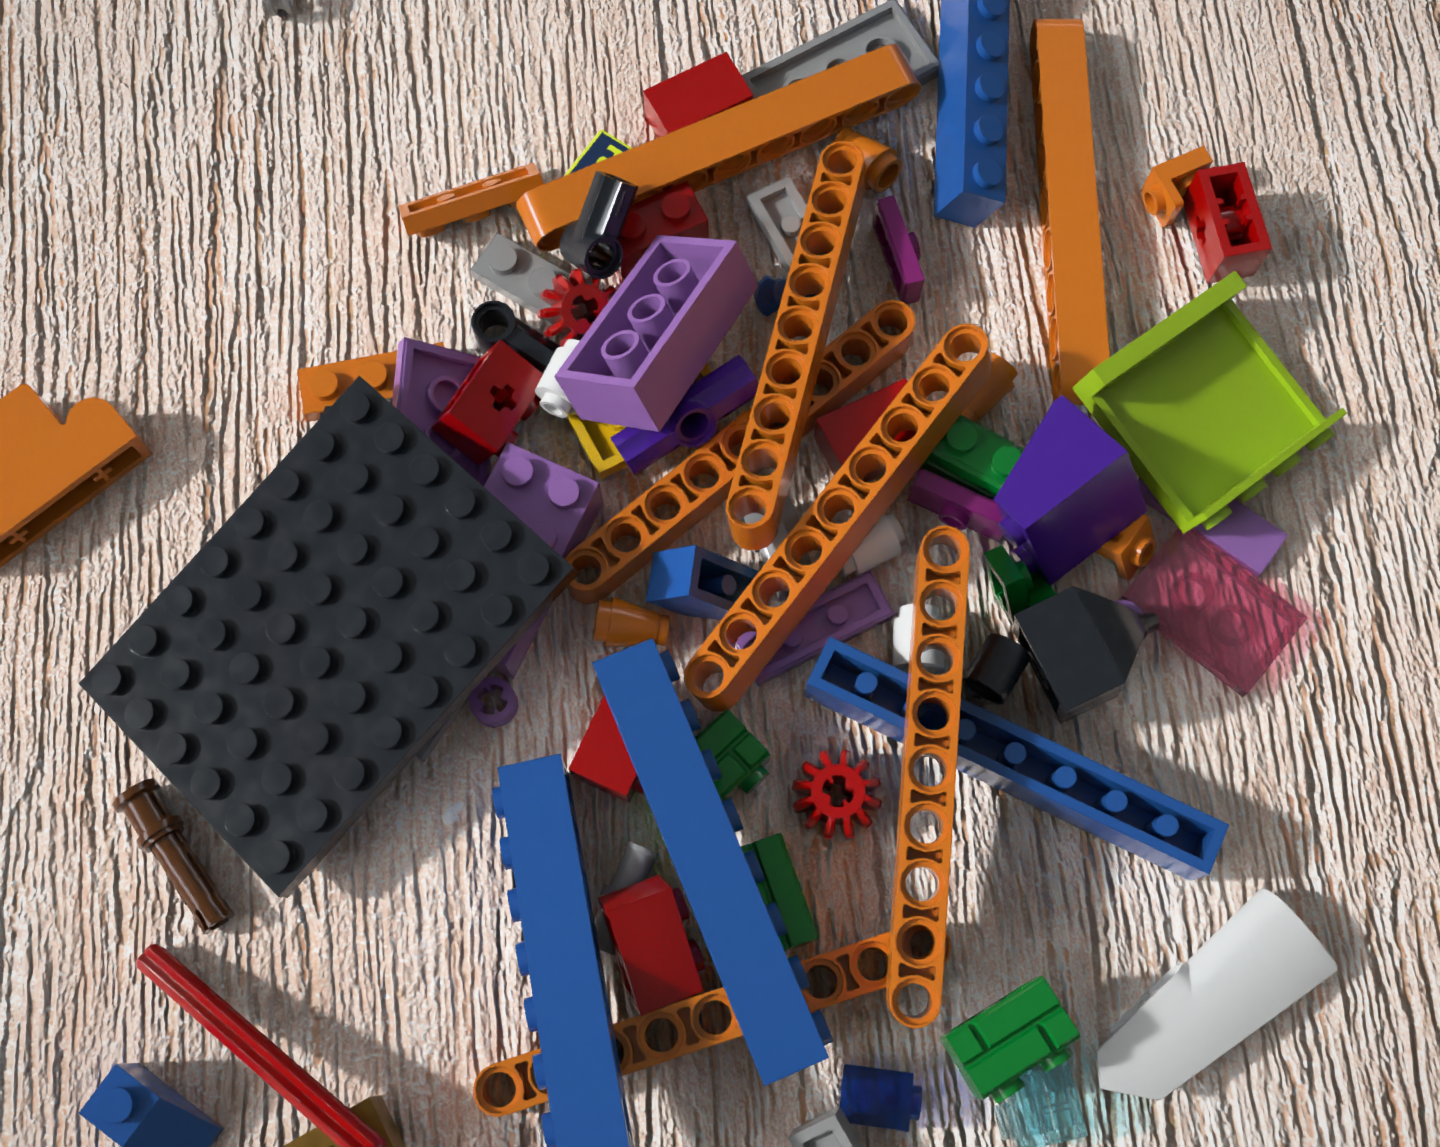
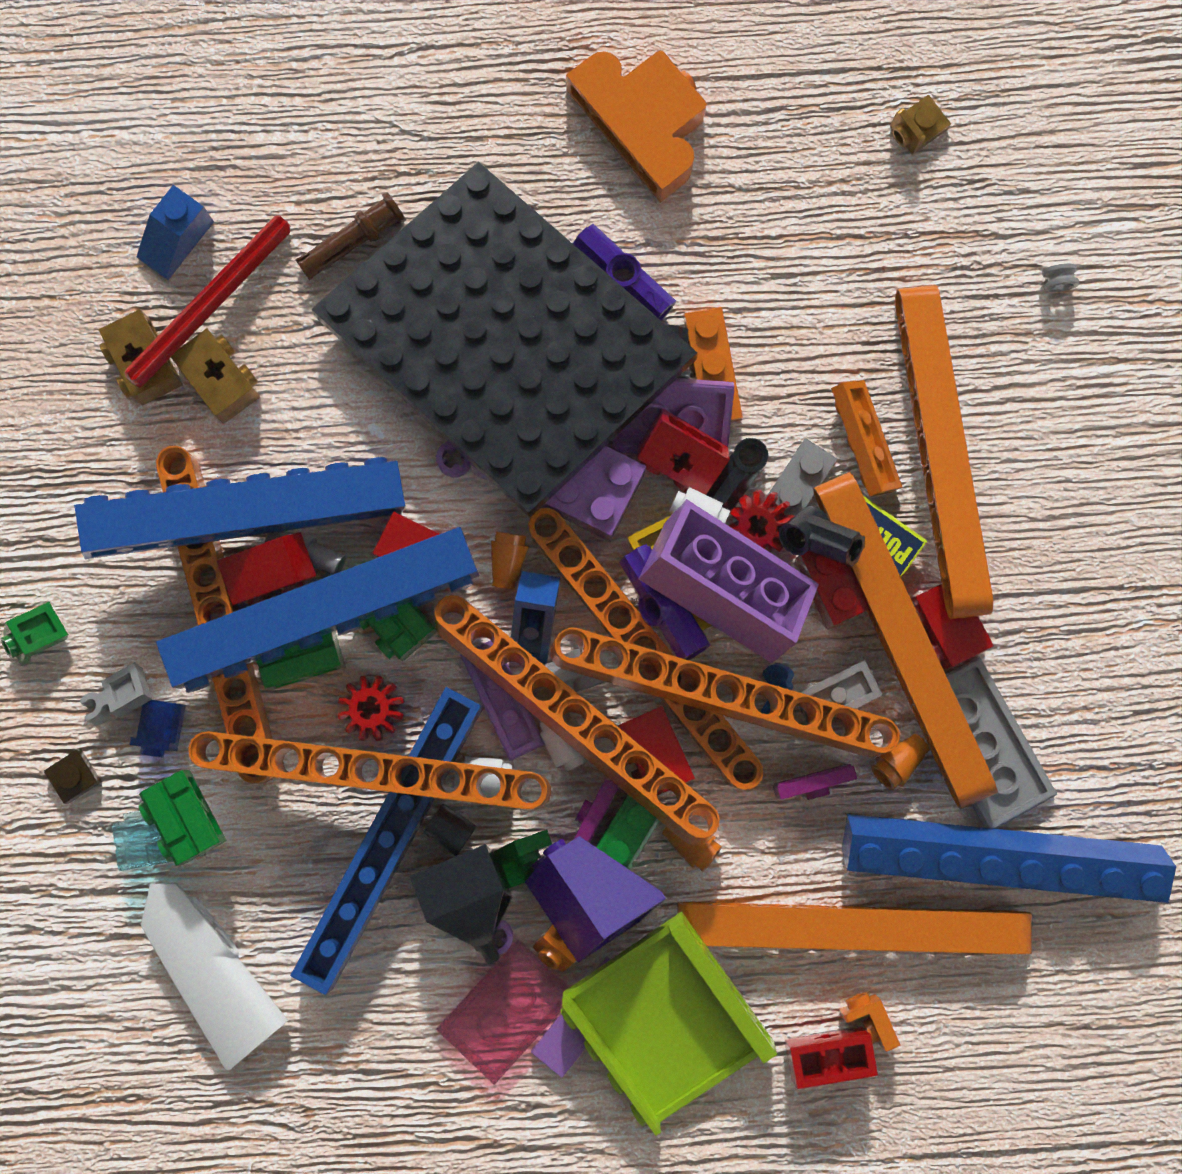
camera: 90 degrees right, 10 degrees up
none -> pearl gold brick [171,328,260,424]
none -> dark purple piece [573,224,676,321]
none -> pearl gold bracket [890,95,951,155]
none -> orange beam [895,285,993,619]

